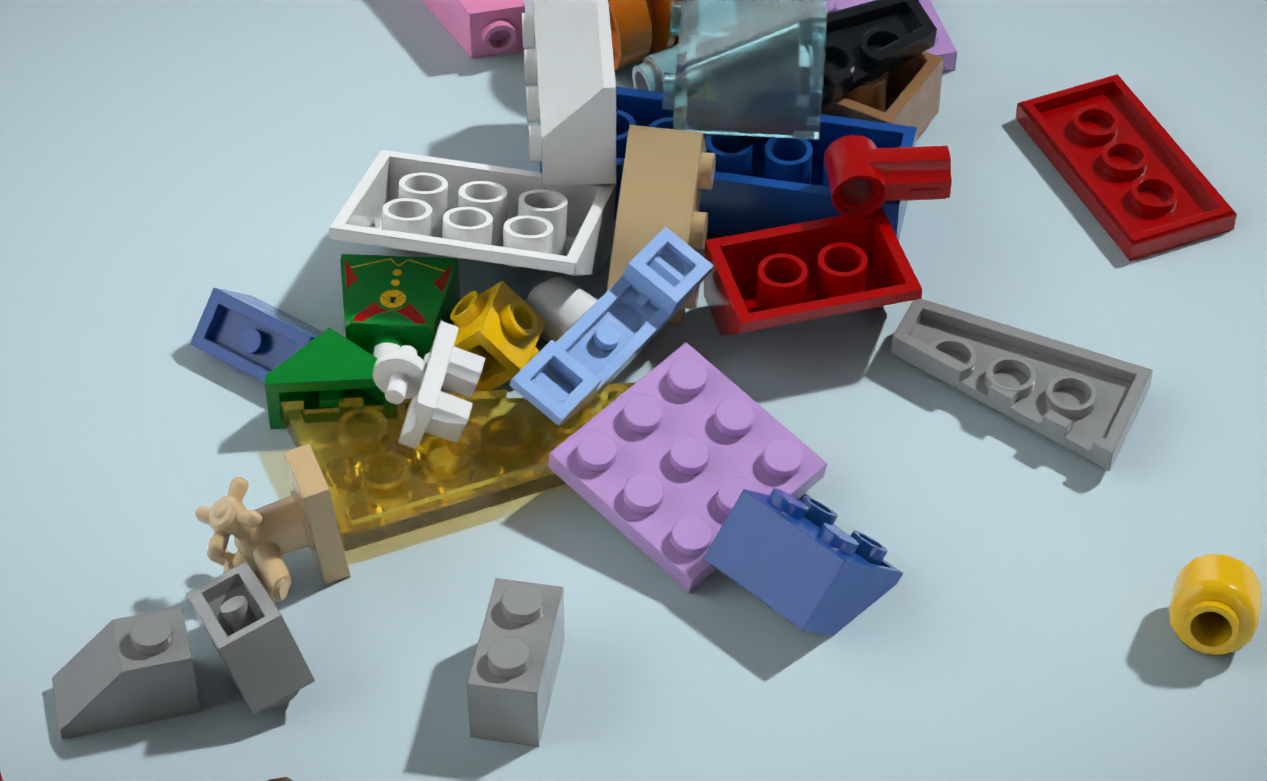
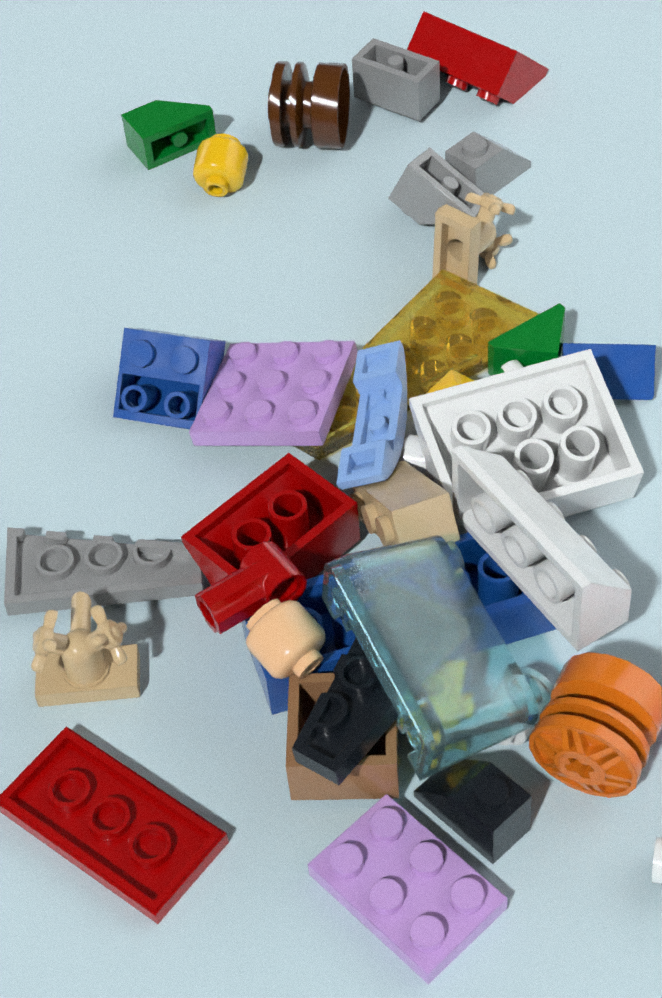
camera: 155 degrees right, 5 degrees up
white hips [372,321,485,449] -> none
light grey brick [467,578,565,747] -> none
none -> tan piece [31,591,140,707]
none -> light nougat head [246,599,325,679]

